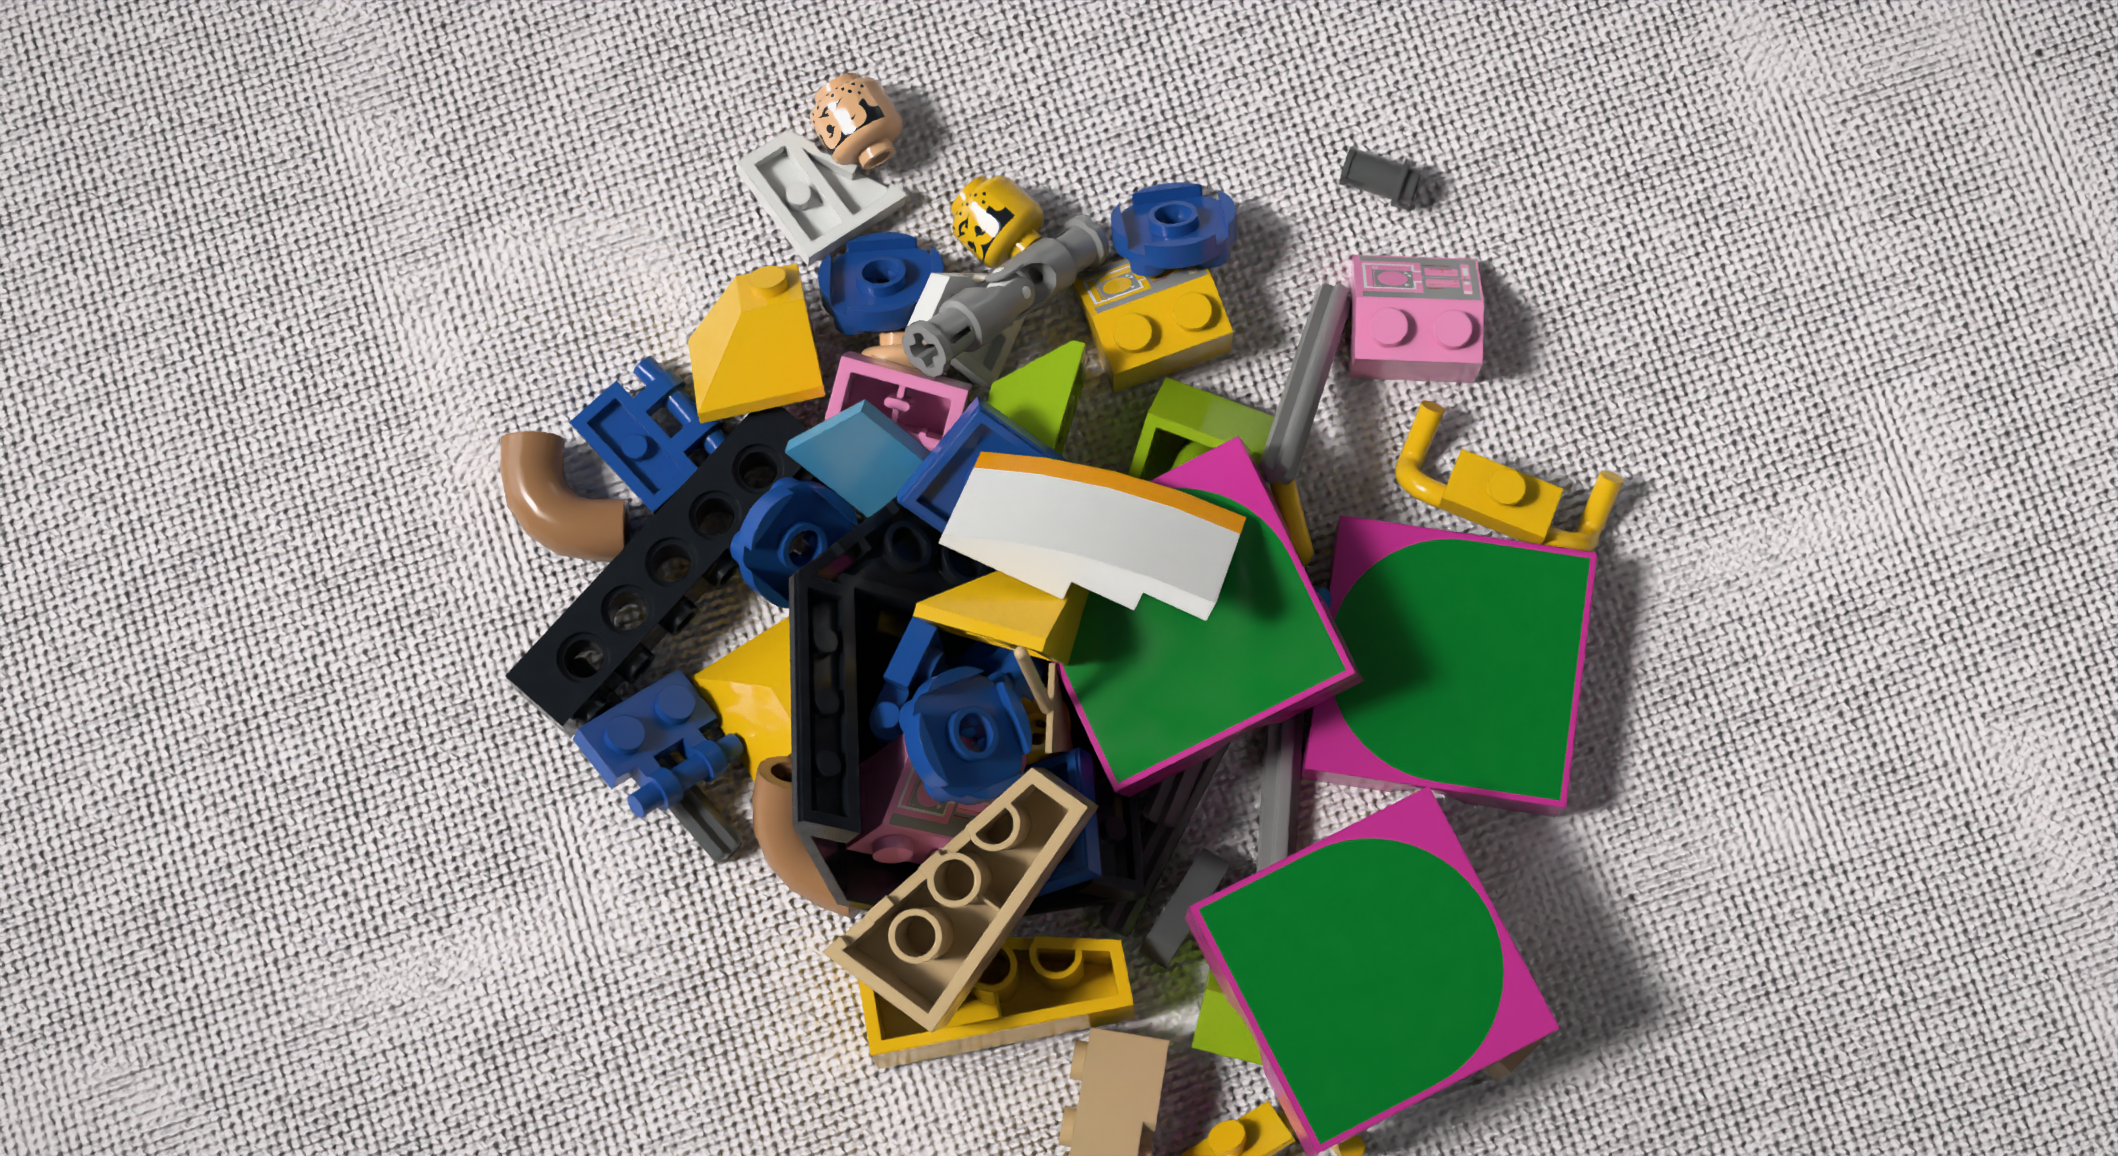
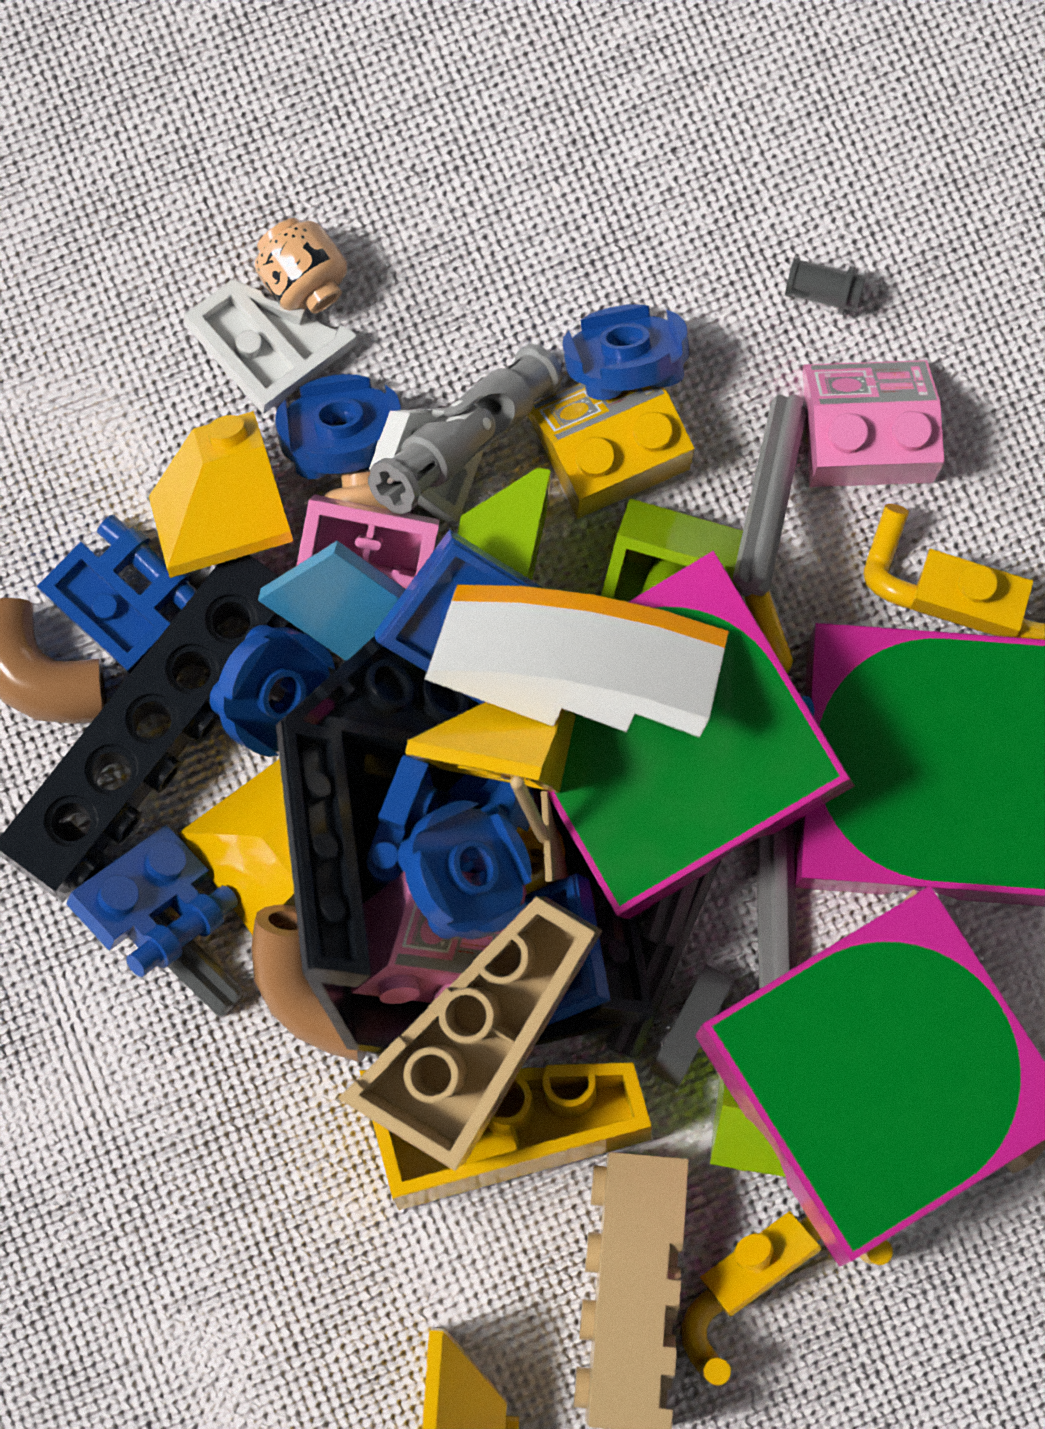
camera: 10 degrees left, 0 degrees up
yellow head [951,175,1044,268] -> none

